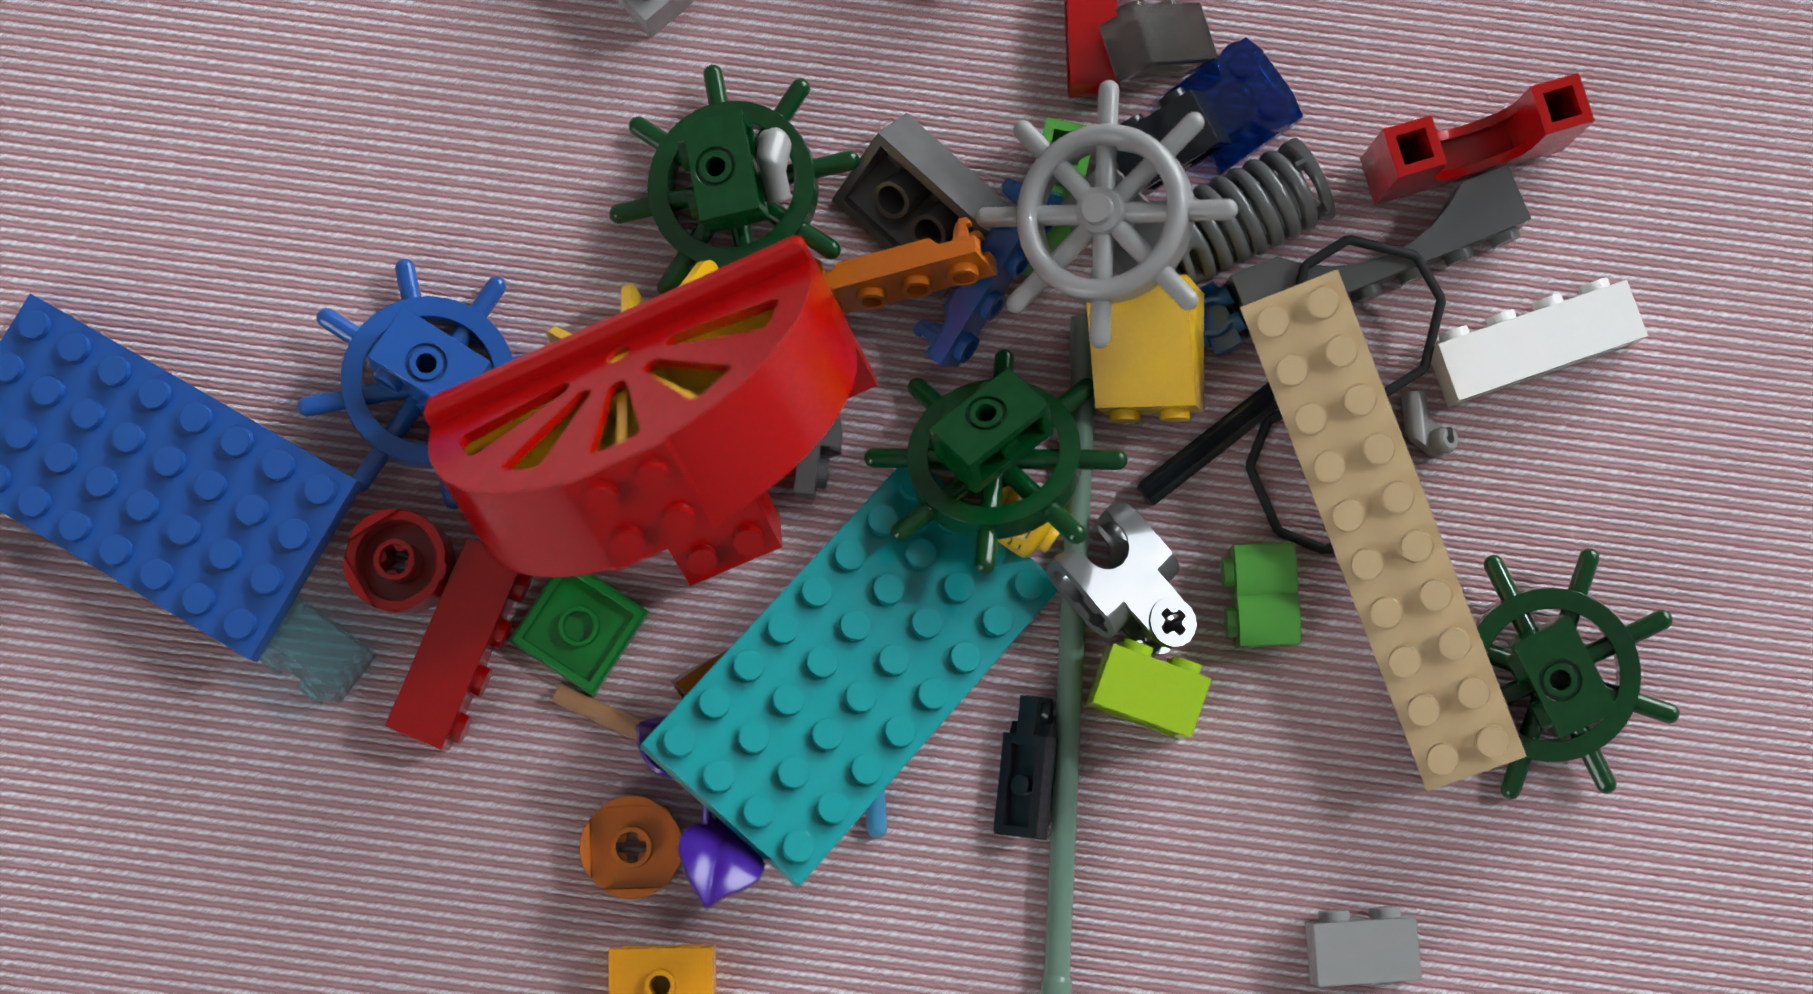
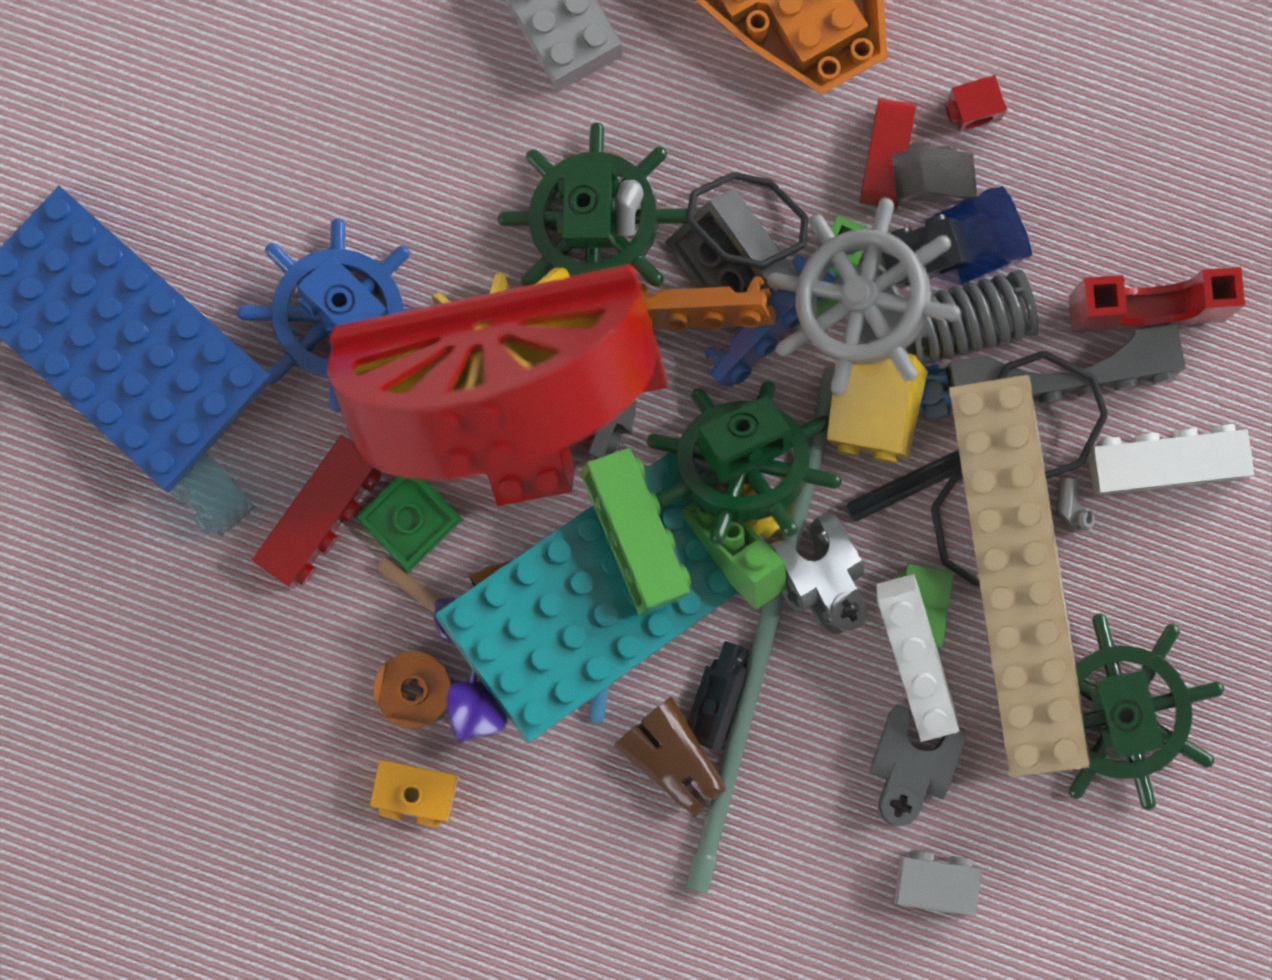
camera: 20 degrees right, 0 degrees up
red brick [343,509,456,615] -> none
lime brick [1085,638,1212,739] -> none
none -> bright green brick [580,448,691,616]
none -> reddish brown piece [614,697,727,817]
none -> bright green slope [681,502,786,610]
none -> black piece [686,172,809,268]
none -> dark grey piece [869,704,966,826]
none -> white brick [877,574,959,742]

